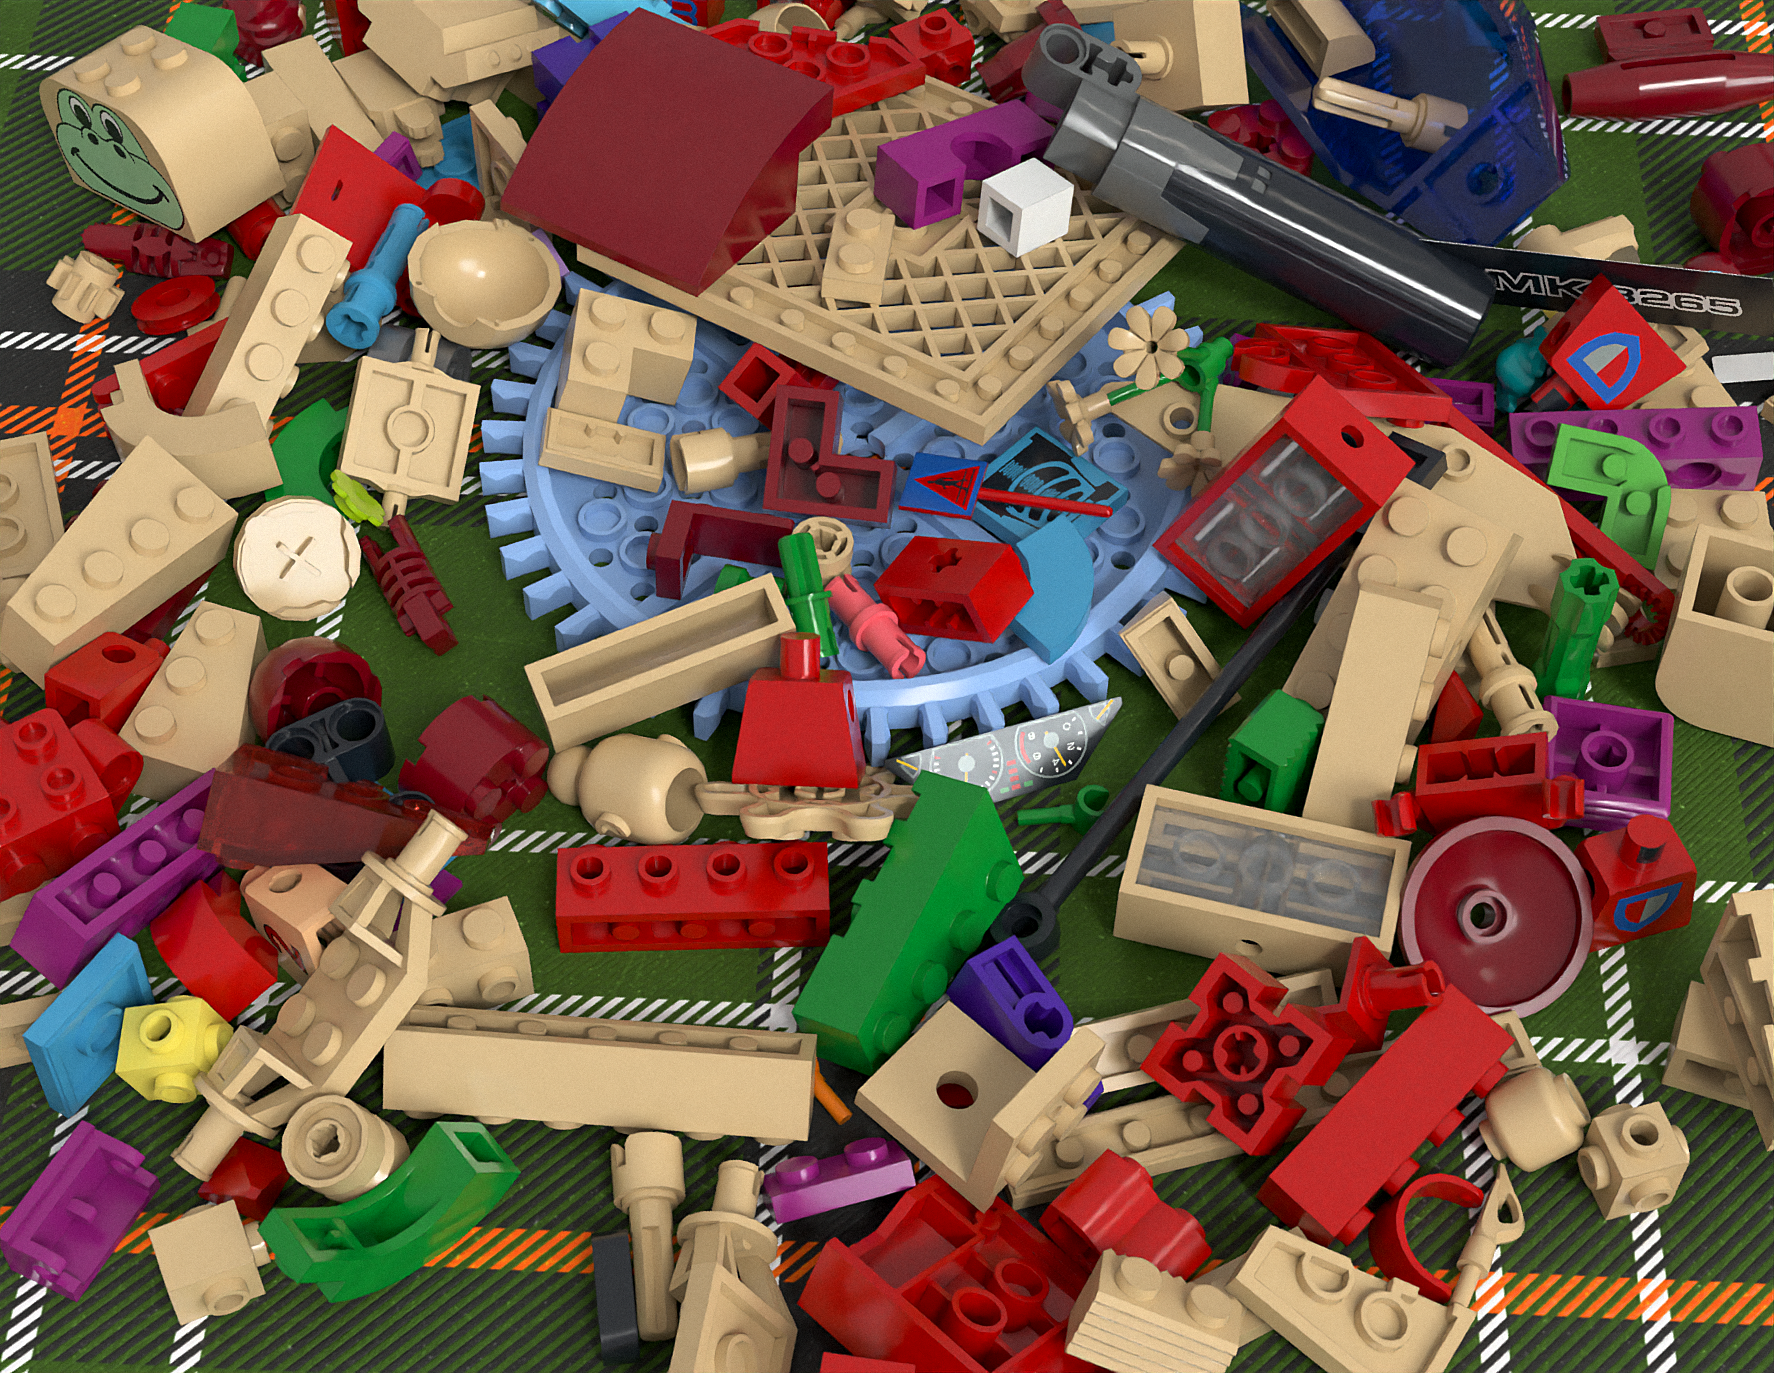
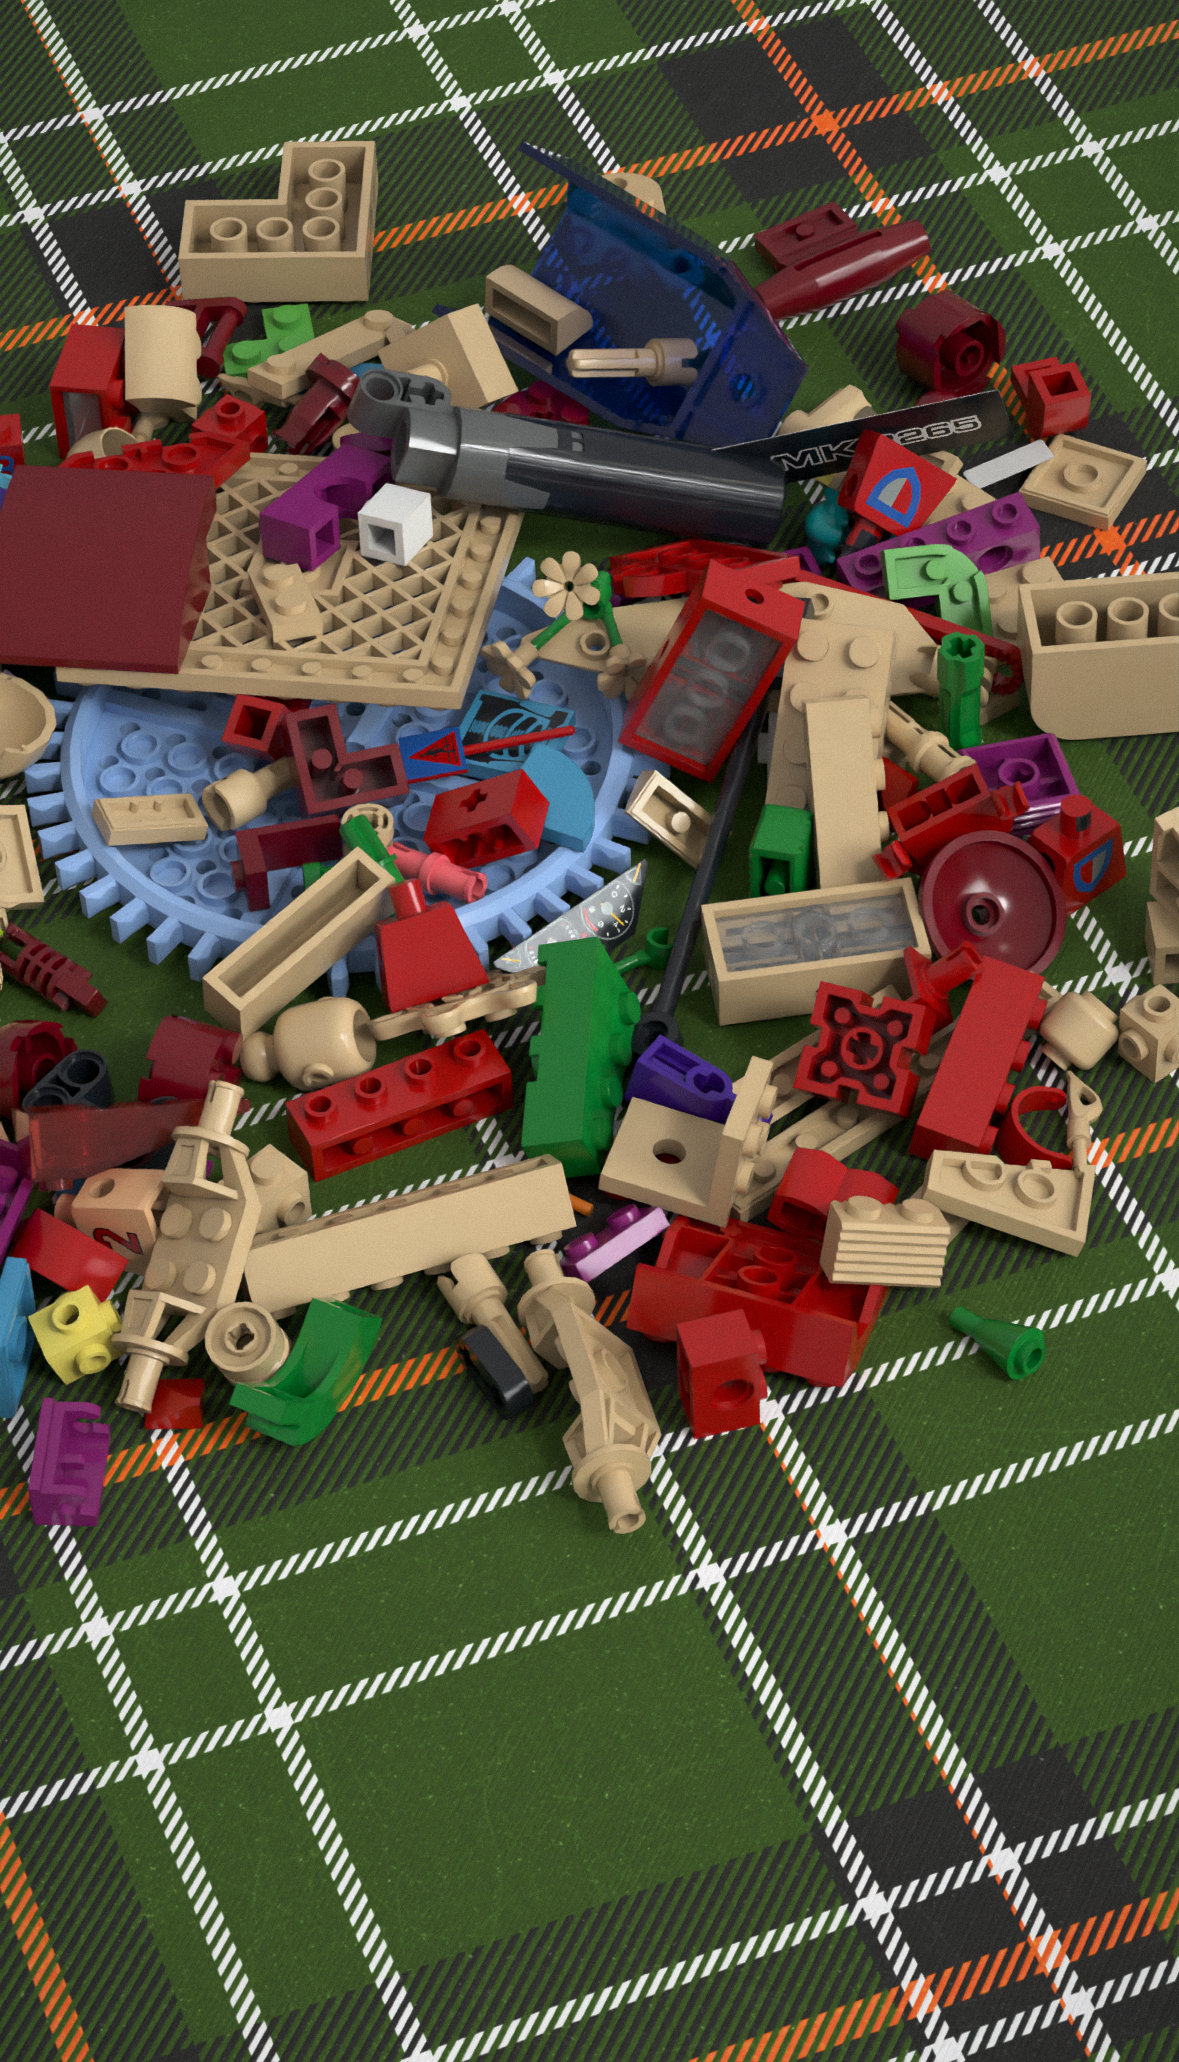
camera: 20 degrees left, 5 degrees down
tan brick [148,1199,271,1326] -> none
tan brick [554,288,697,423] -> none

